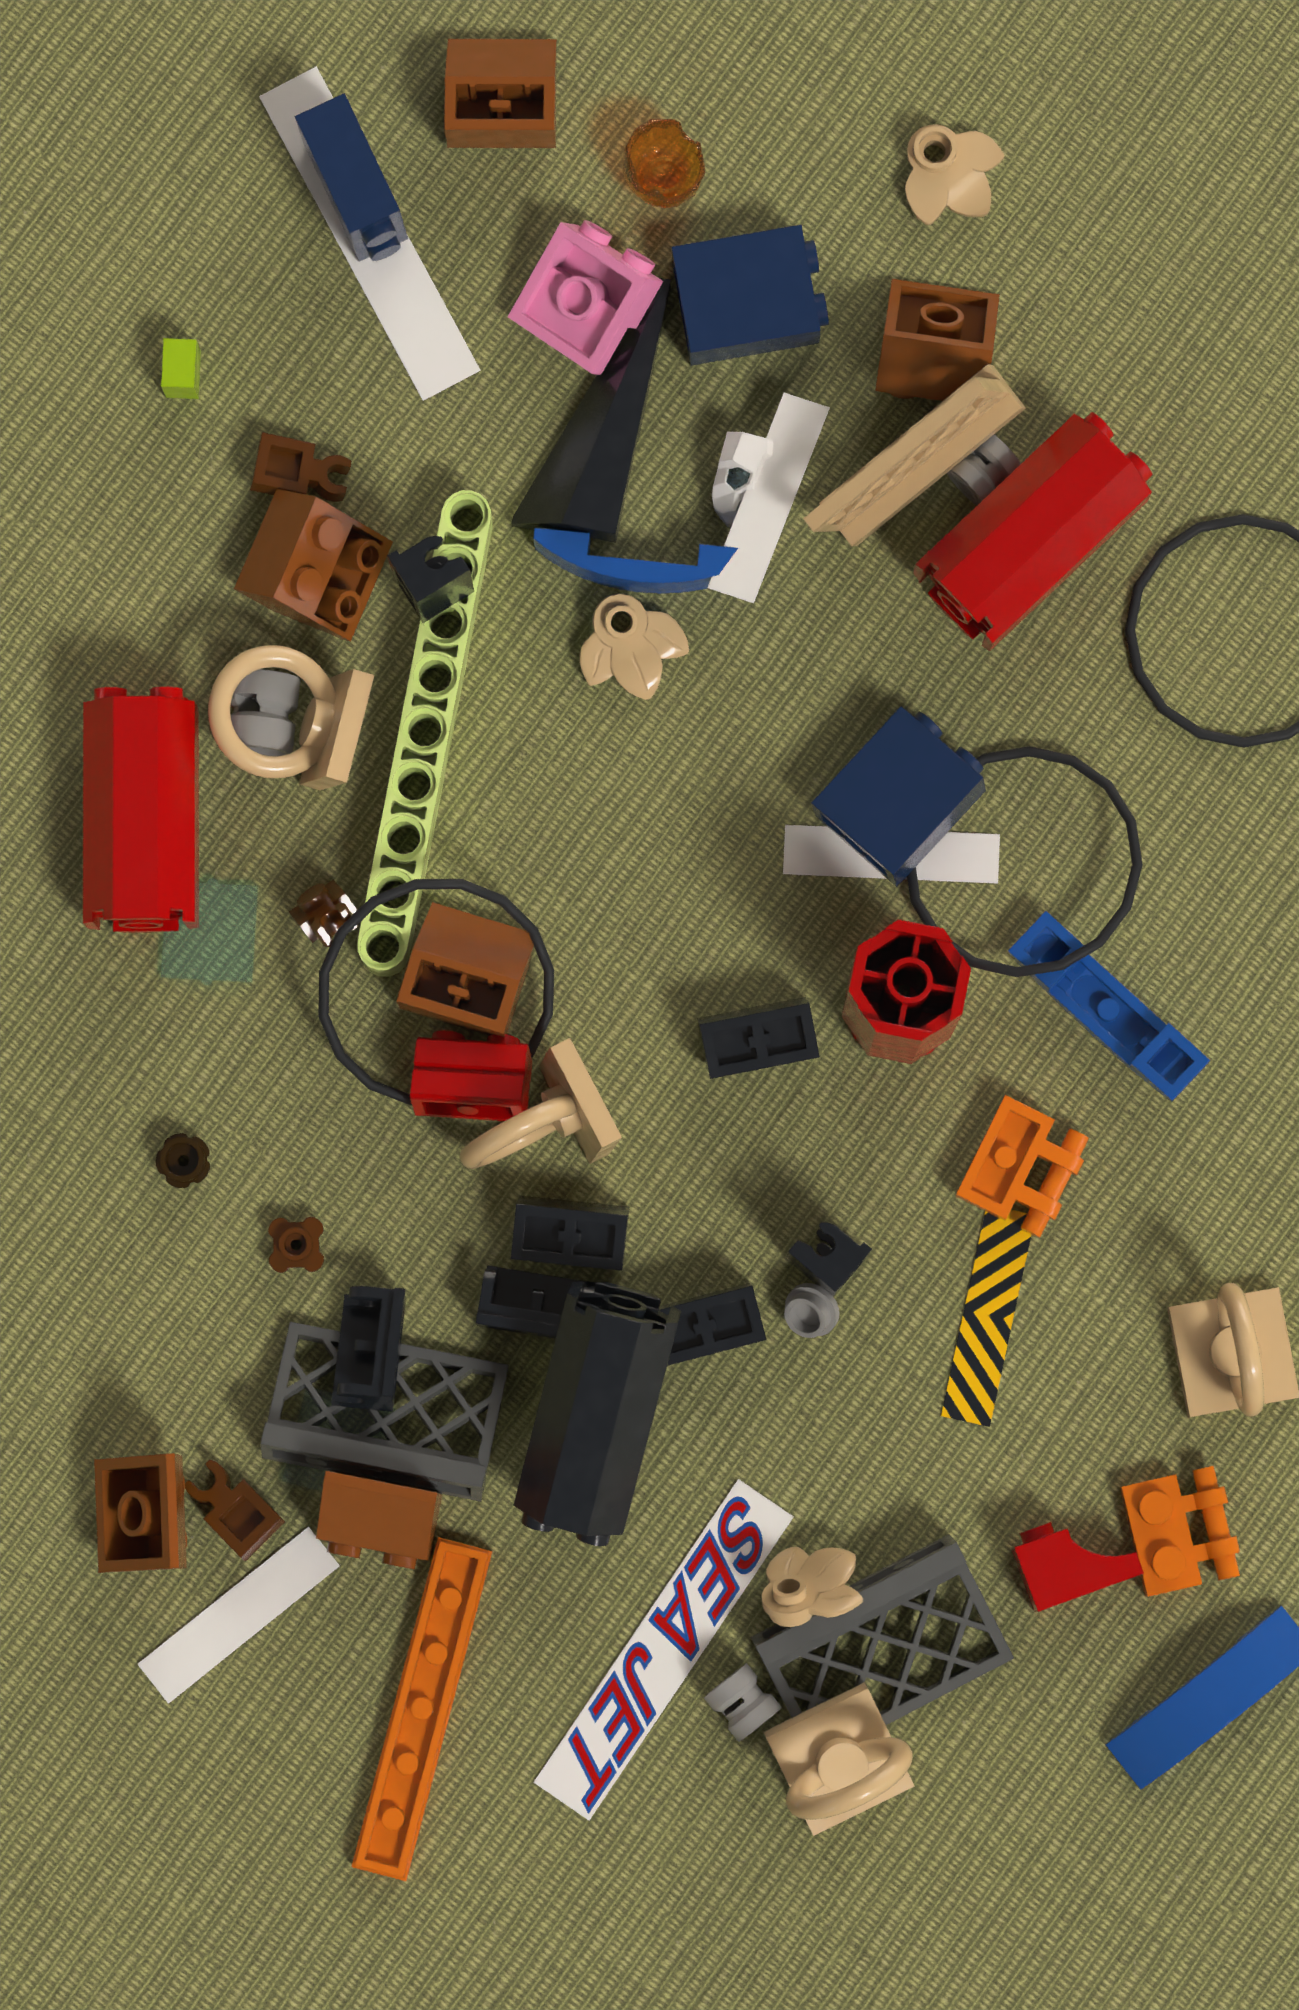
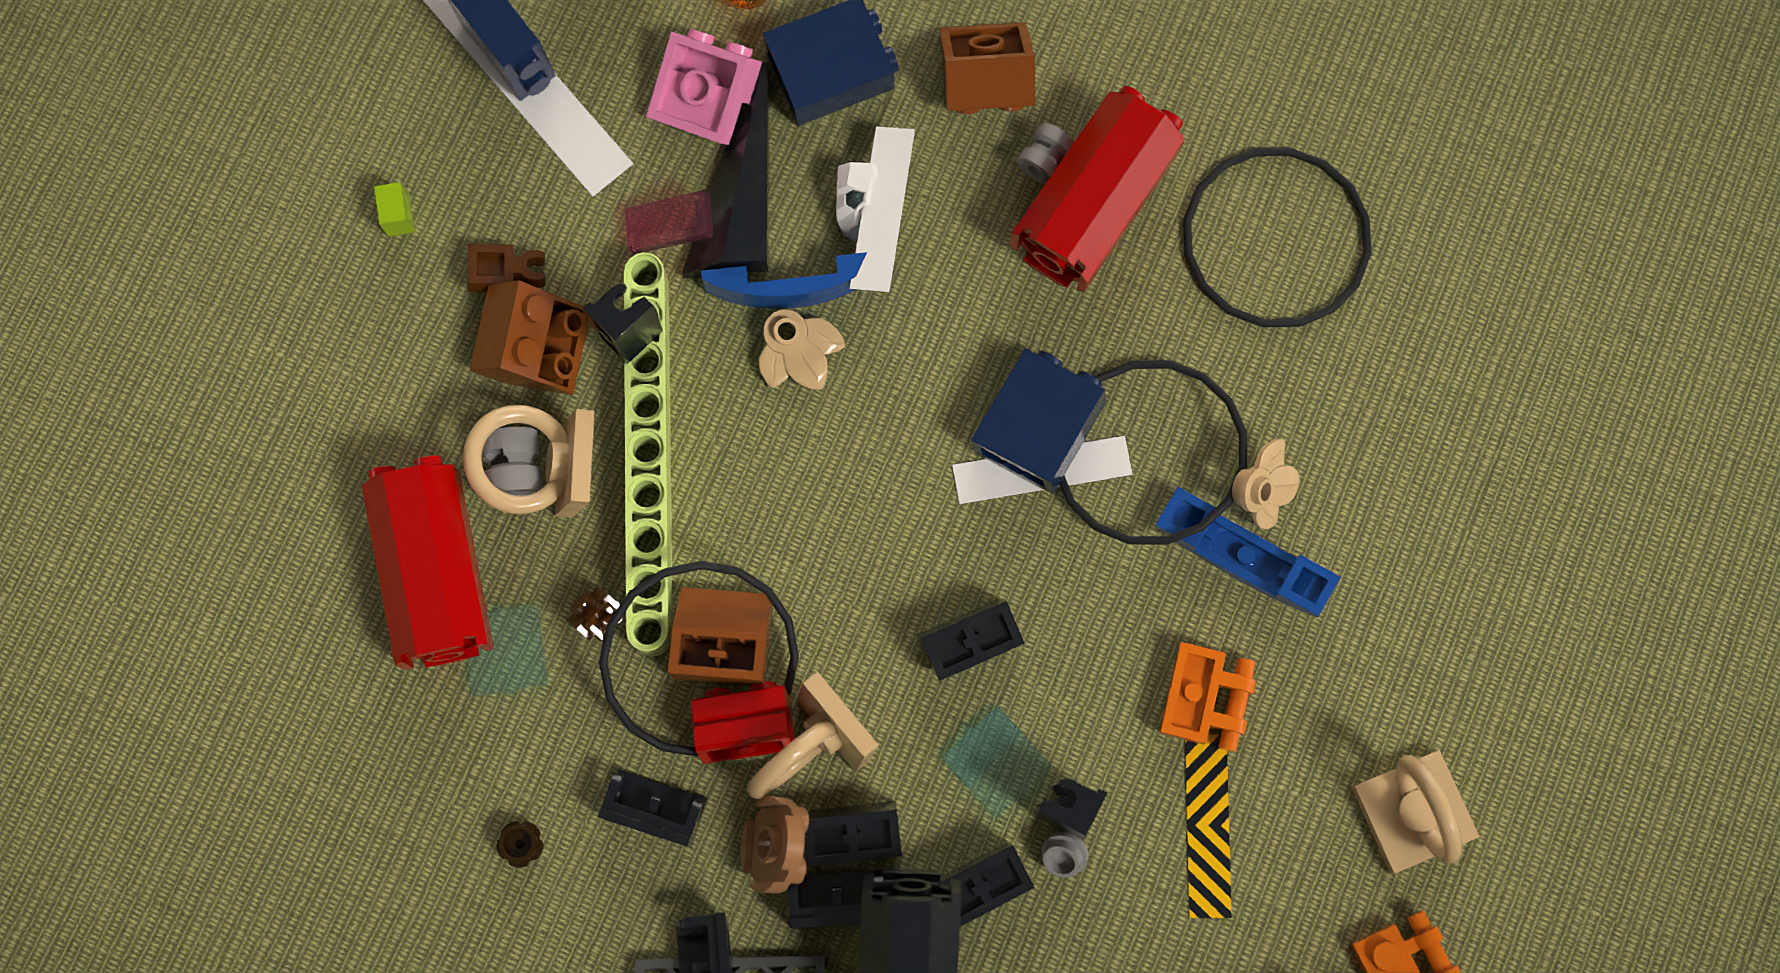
camera: 15 degrees left, 5 degrees down
reddish brown plate [268,1217,324,1273] -> none
tan fence [803,364,1026,546] -> none
red brick [841,919,971,1064] -> none
none -> black hinge [598,770,708,848]
none -> clear pink tile [625,190,714,254]
none -> medium nougat plate [740,796,809,894]
none -> clear light blue piece [941,706,1053,818]
none -> tan plate [1232,438,1300,529]

